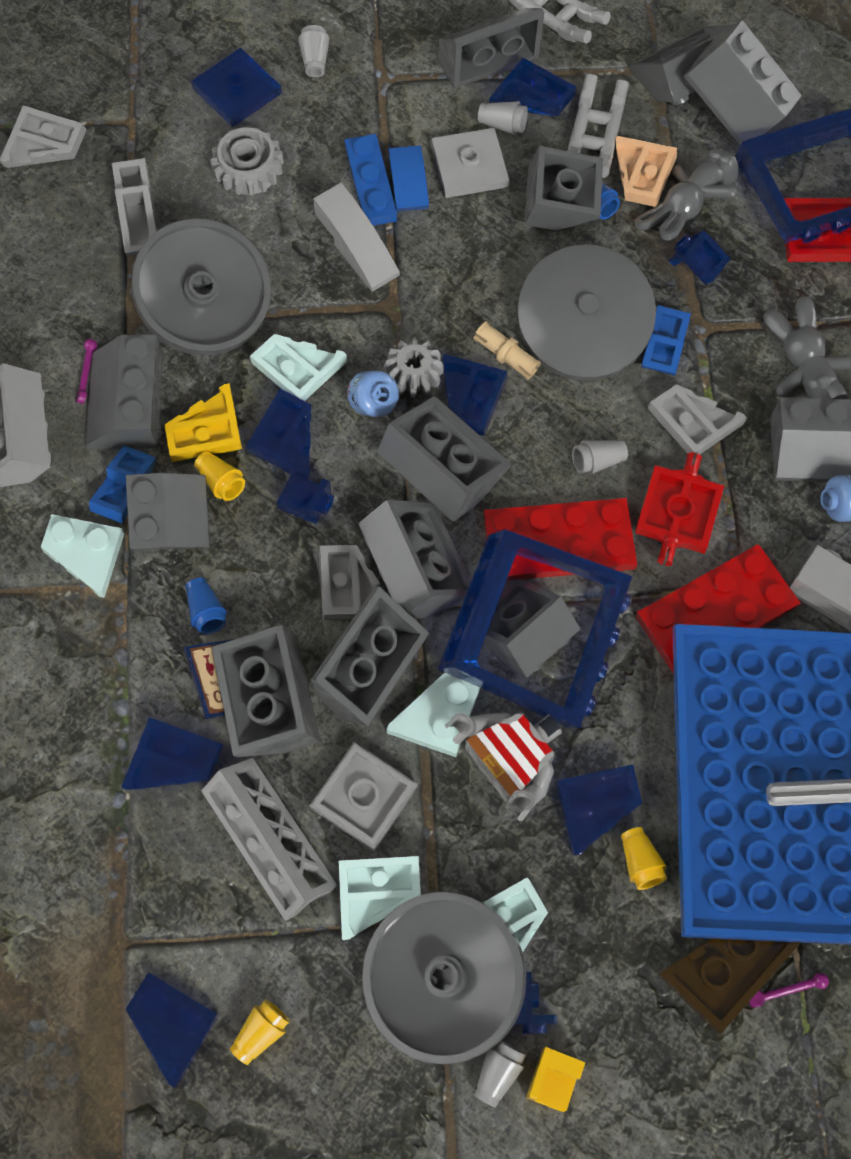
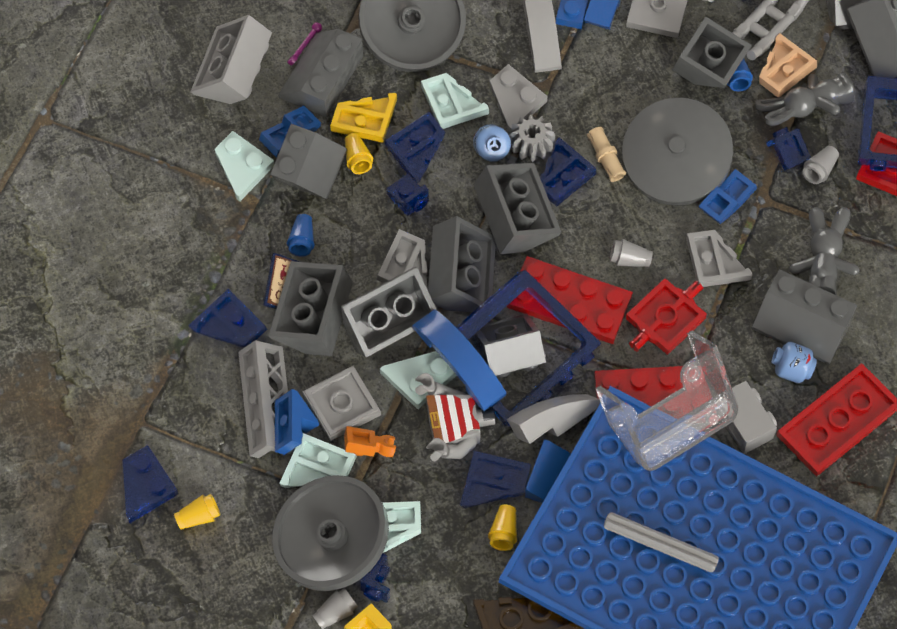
camera: 30 degrees right, 5 degrees down
none -> blue slope [275,389,319,455]
none -> orange plate [344,426,396,457]
none -> blue slope [412,309,507,411]
none -> light grey wing [490,64,547,133]
none -> light grey slope [507,394,601,444]
none -> blue slope [525,439,571,503]
none -> clear windscreen [596,330,738,471]
none -> light grey cone [803,146,839,184]

